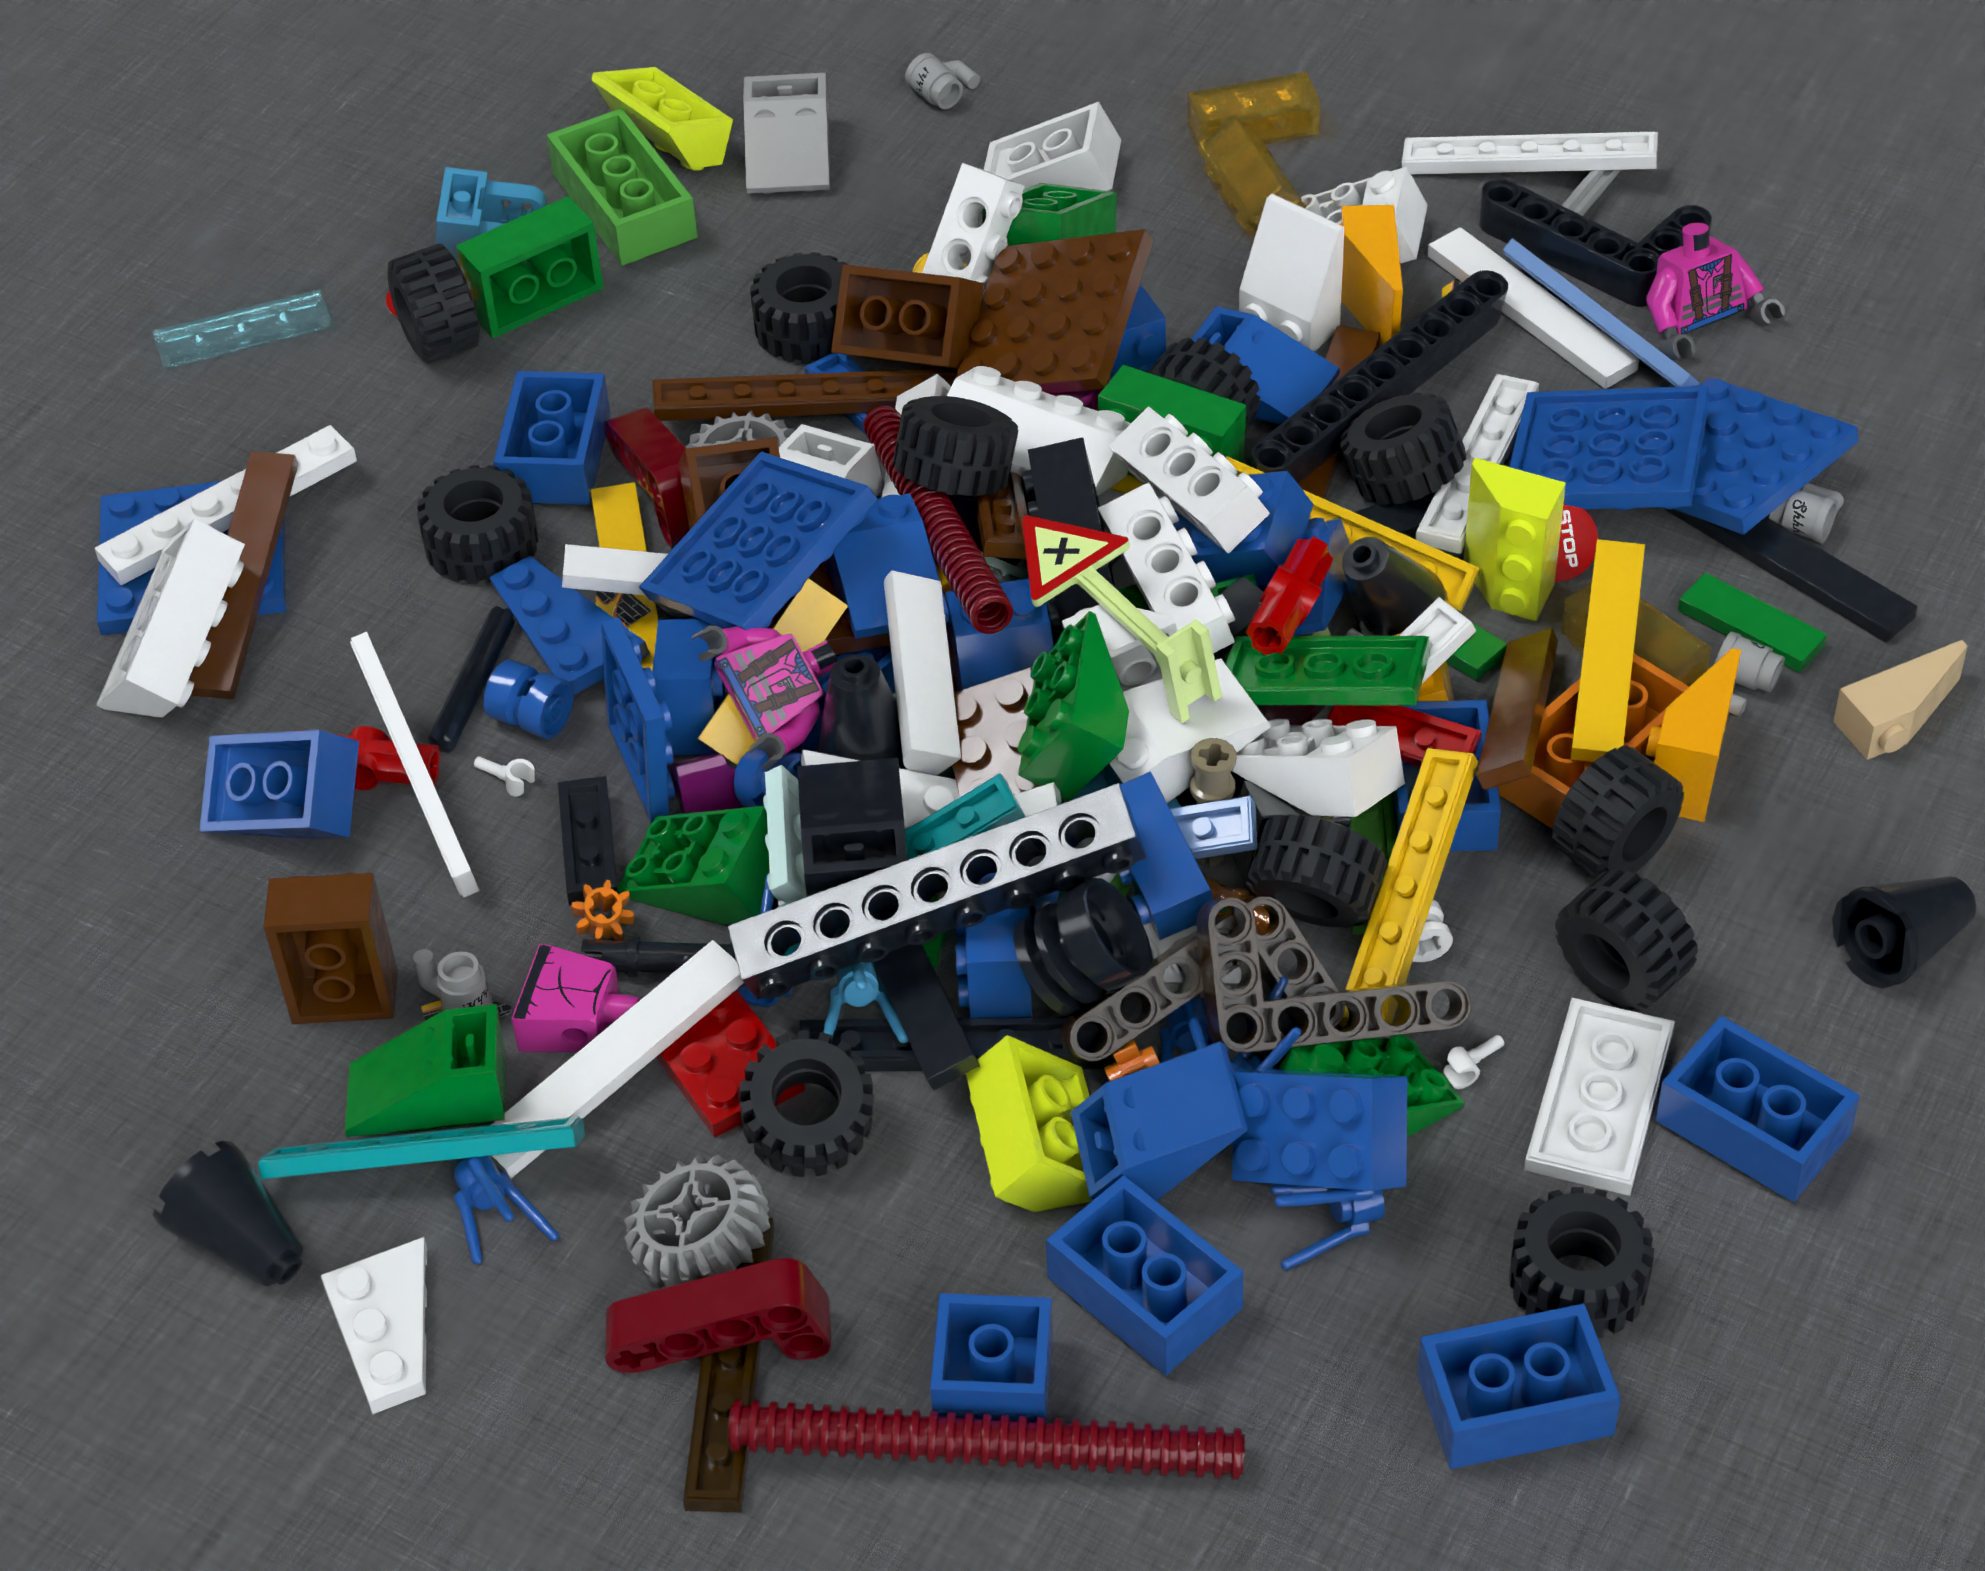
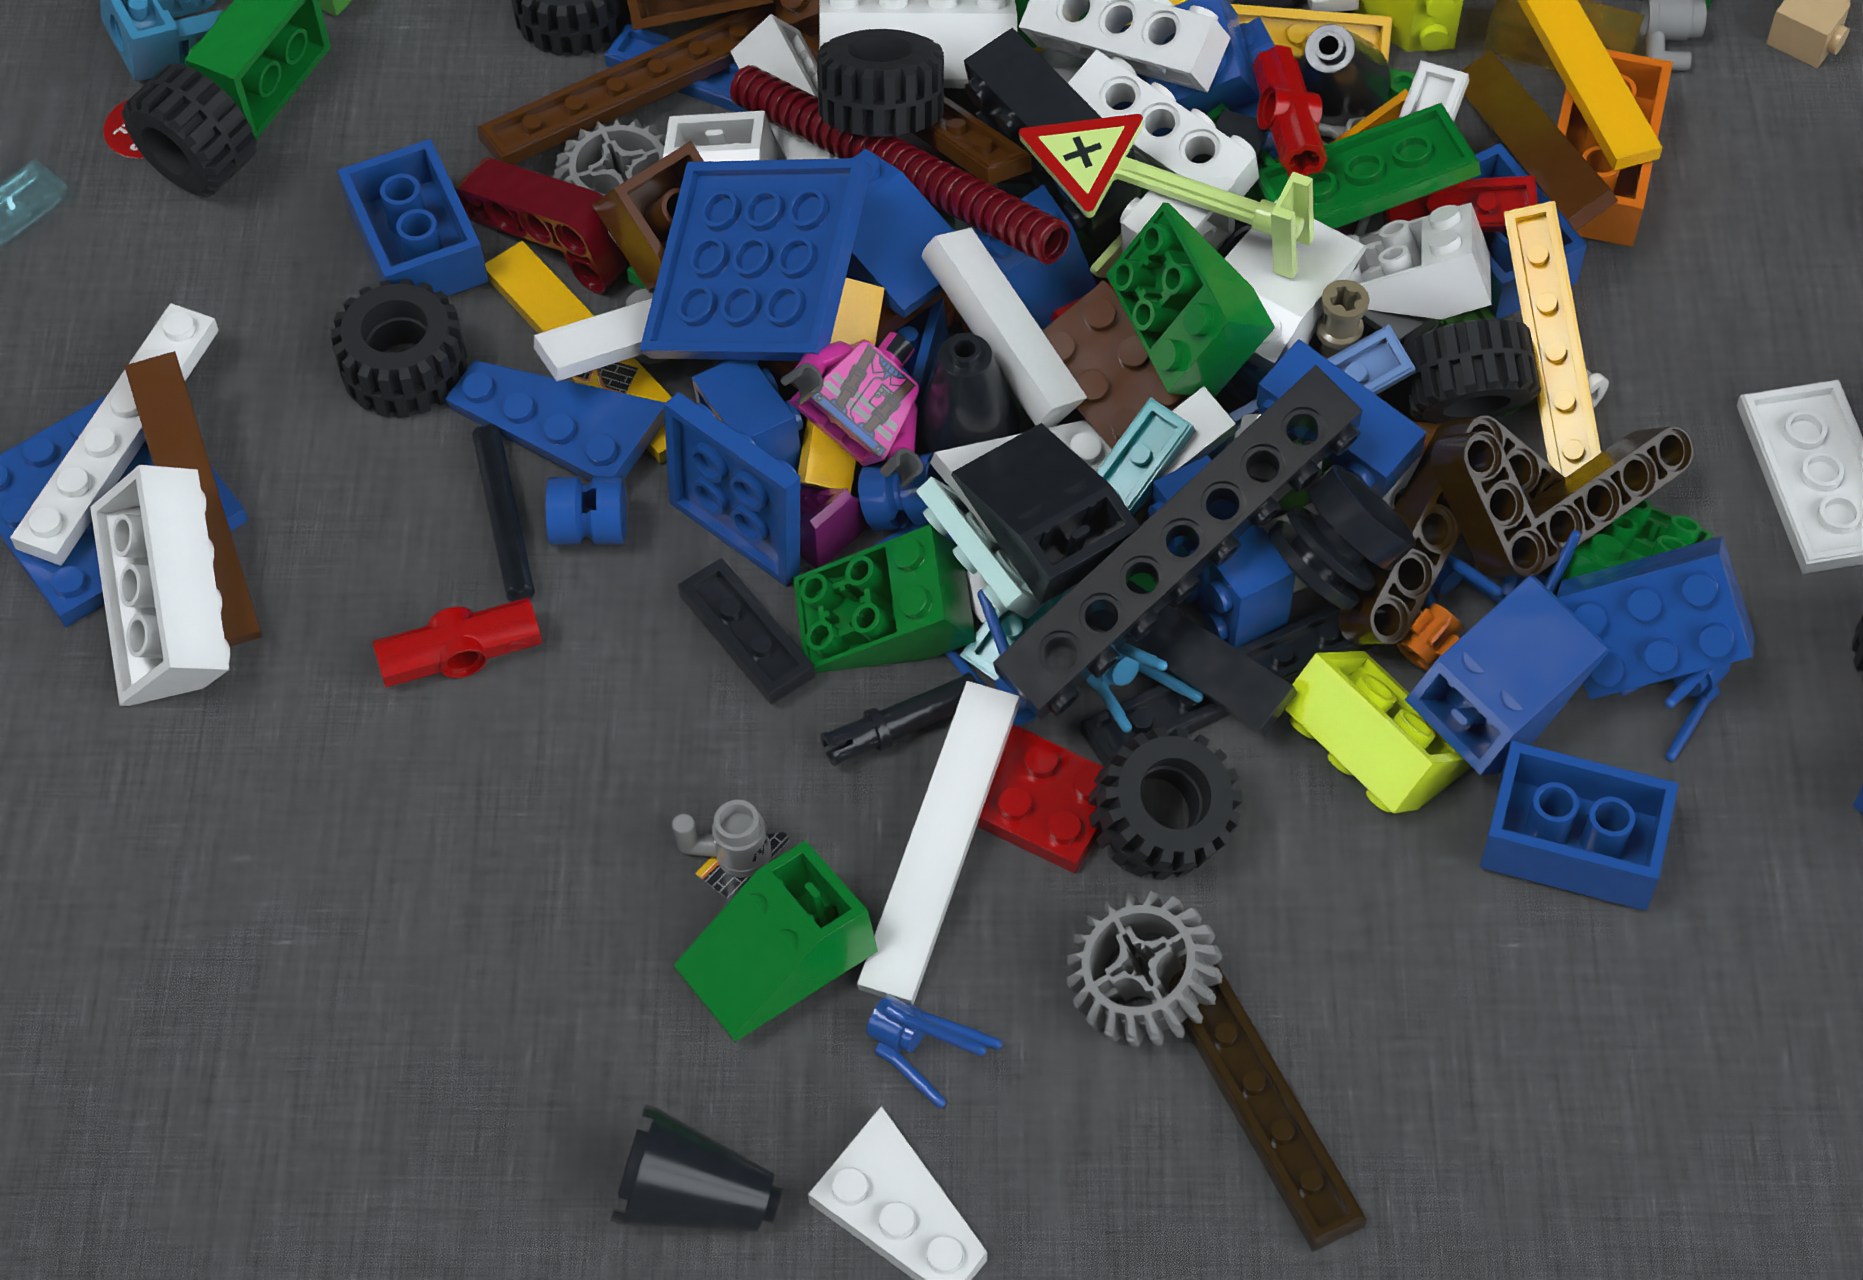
camera: 30 degrees left, 10 degrees up
blue slope [199,730,359,839] -> none
teal tile [258,1116,585,1179] -> none
reddish brown brick [263,873,398,1024] -> none
white tile [350,632,479,898] -> none
white hand [474,756,535,797] -> none
dark pink torso [512,944,641,1052] -> none
orange gear [571,880,634,941] -> none
dark red beam [605,1258,831,1373] -> none
dark red piece [728,1399,1245,1480] -> none
blue brick [930,1293,1053,1423] -> none
white hand [1443,1035,1504,1089] -> none
black tyre [1552,746,1684,878] -> none
black tyre [1555,869,1698,1011] -> none
light orange slope [1646,648,1742,822] -> none

